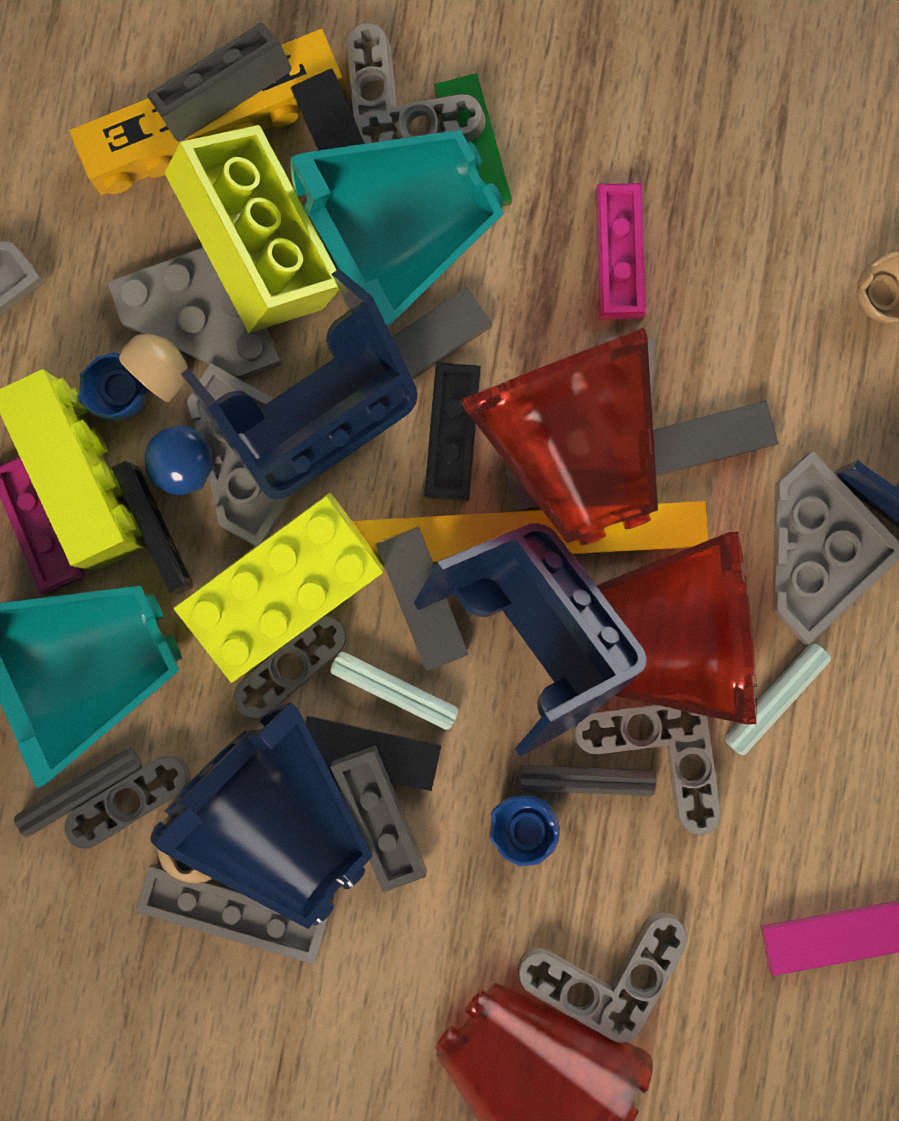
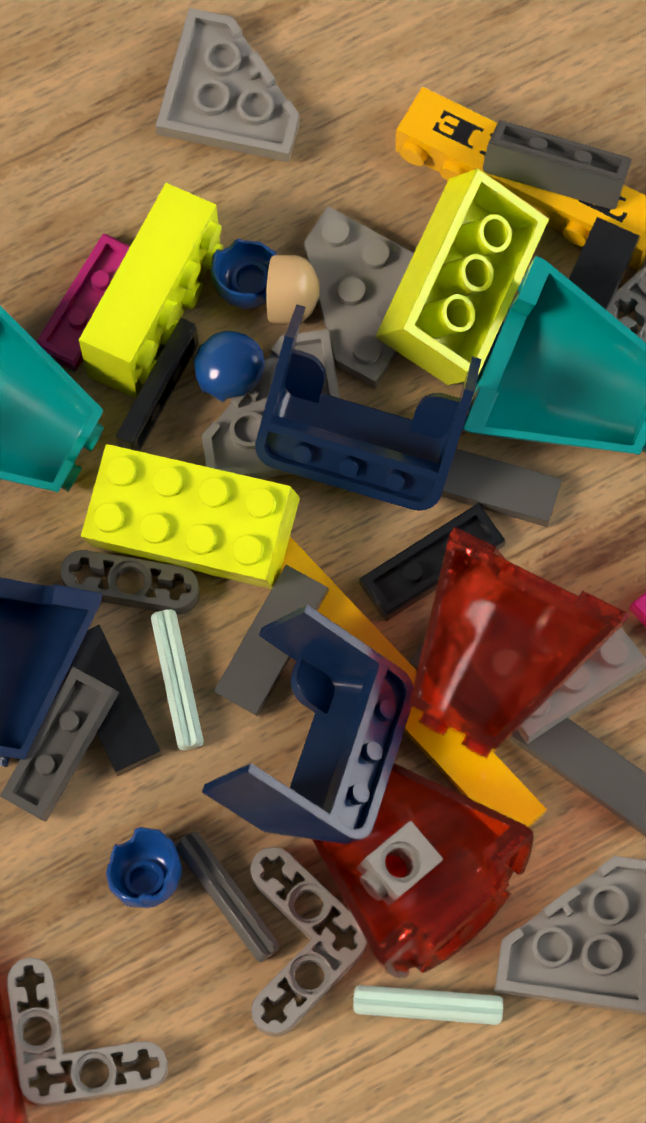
camera: 55 degrees right, 15 degrees down
none -> light grey brick [357,820,443,906]

